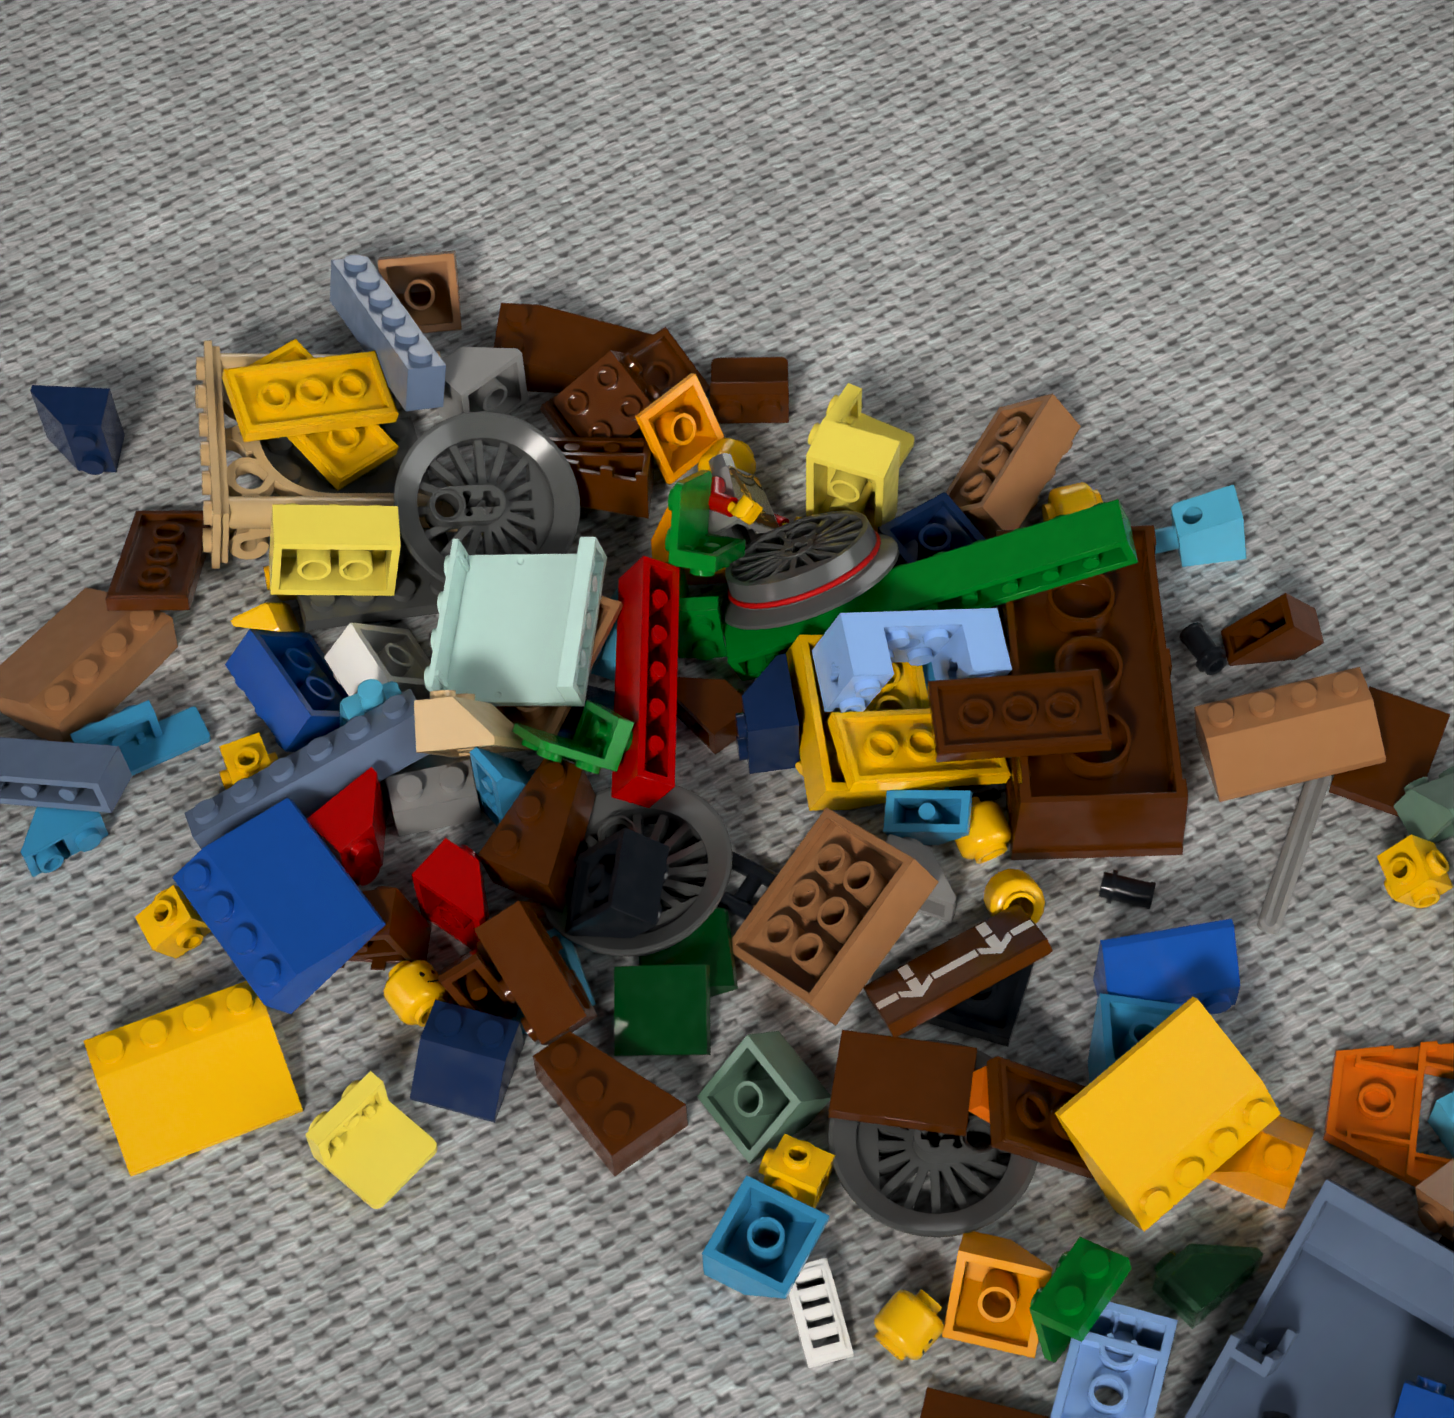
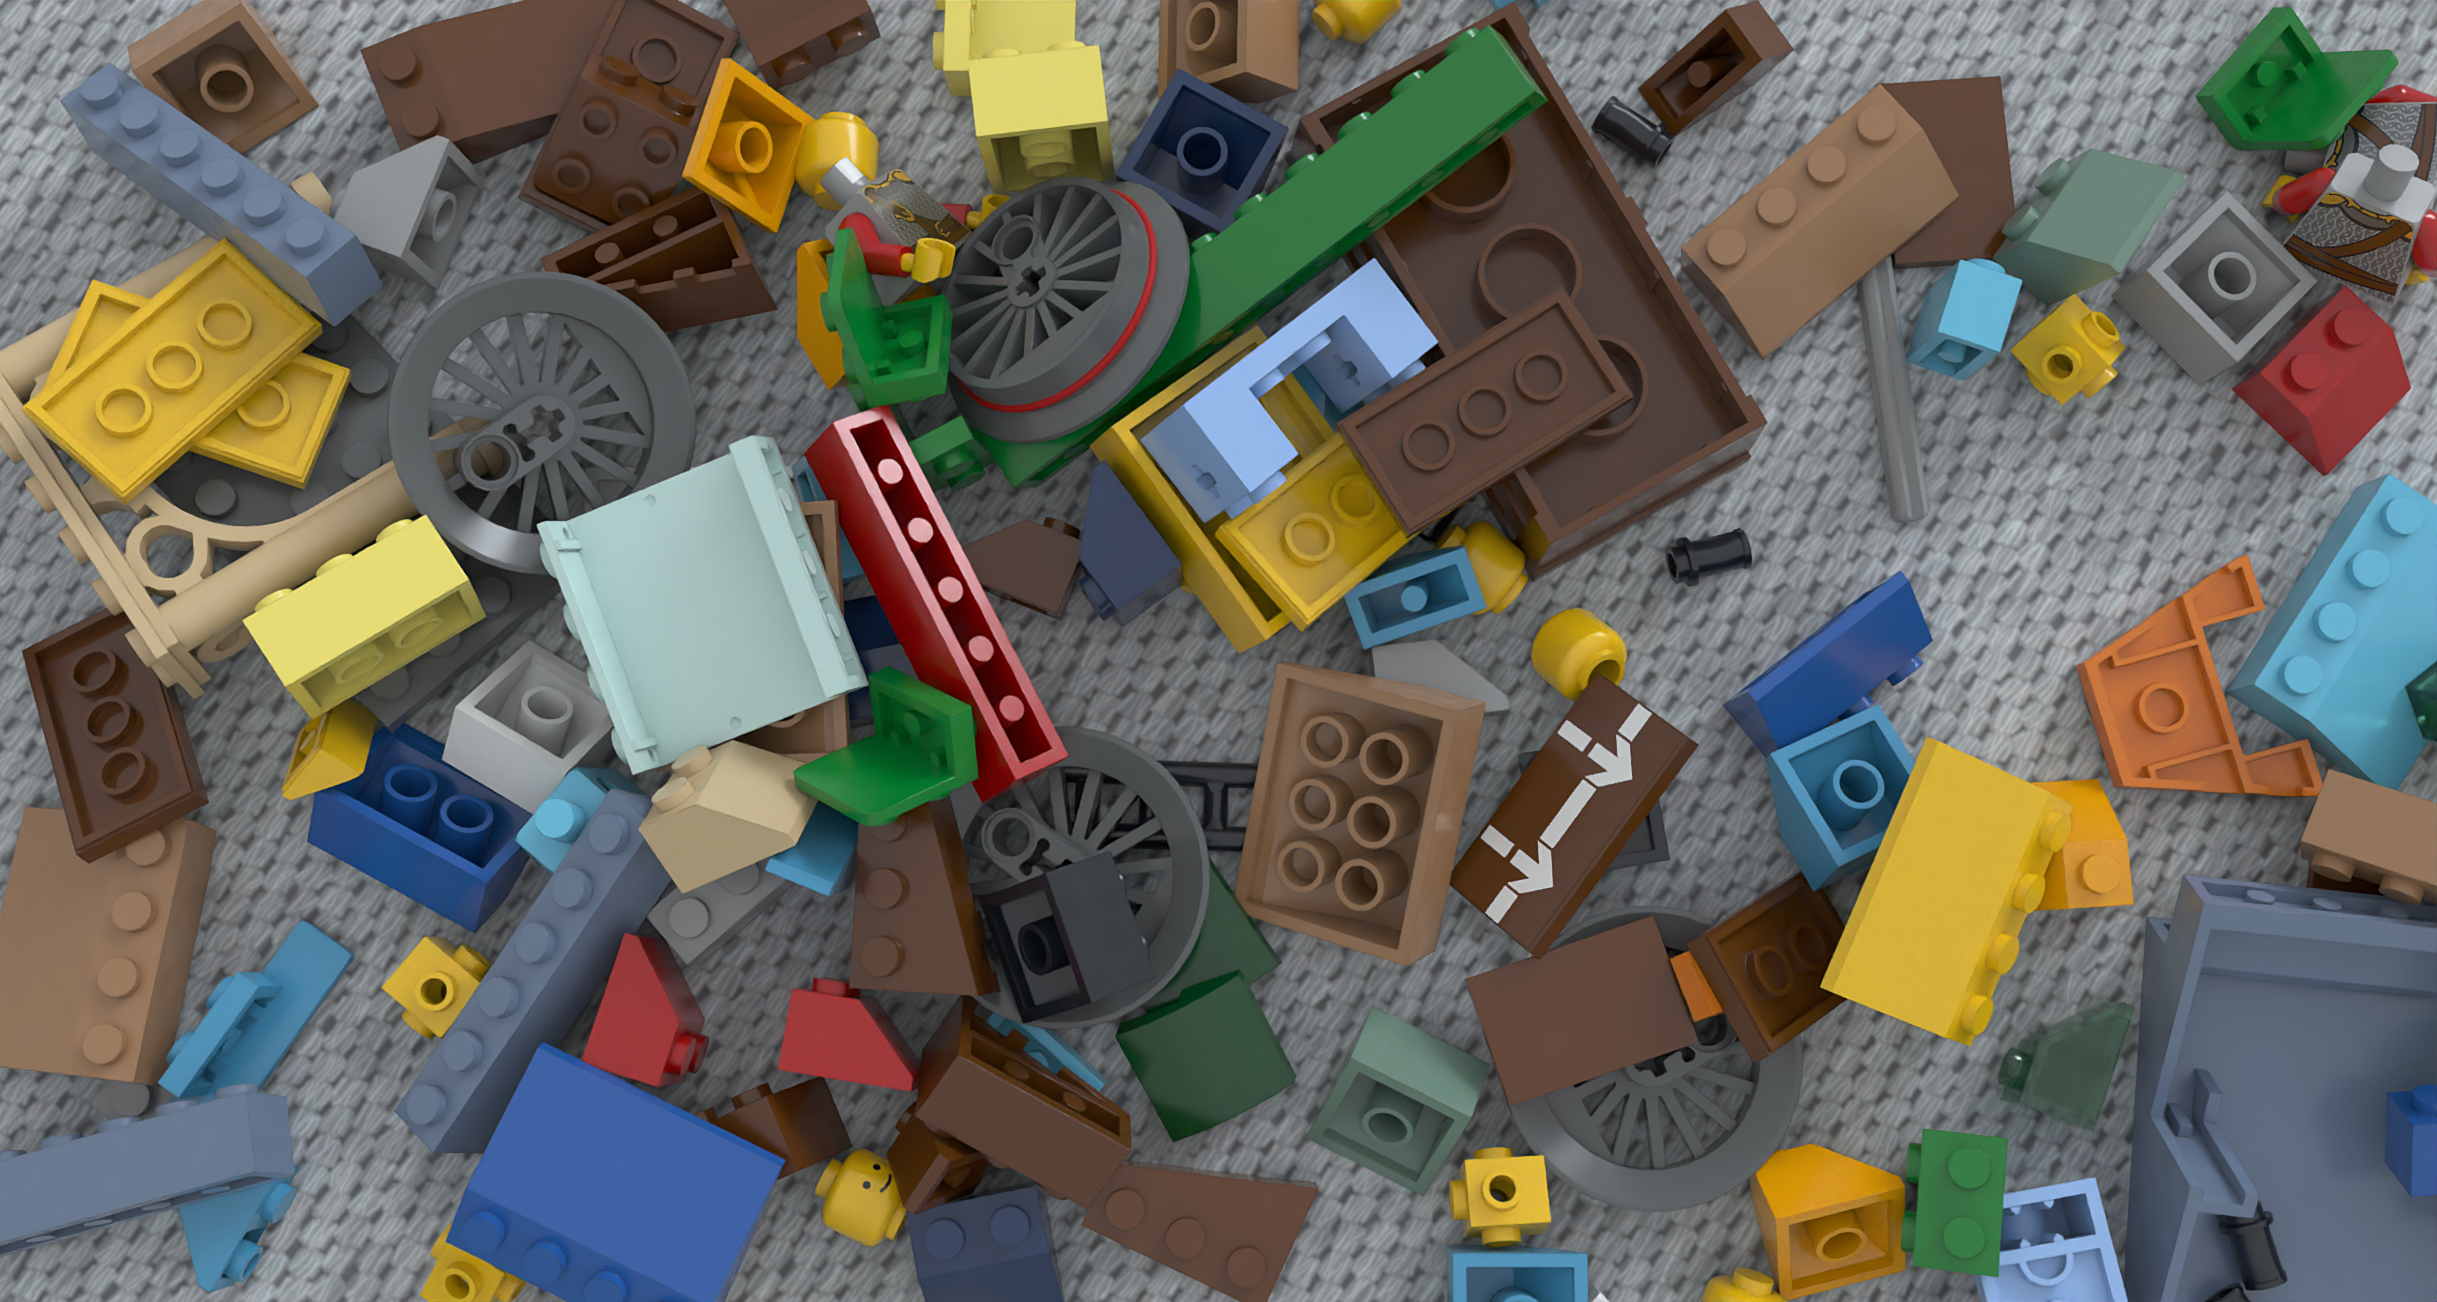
camera: 30 degrees left, 25 degrees up
none -> medium azure brick [1906,258,2023,381]

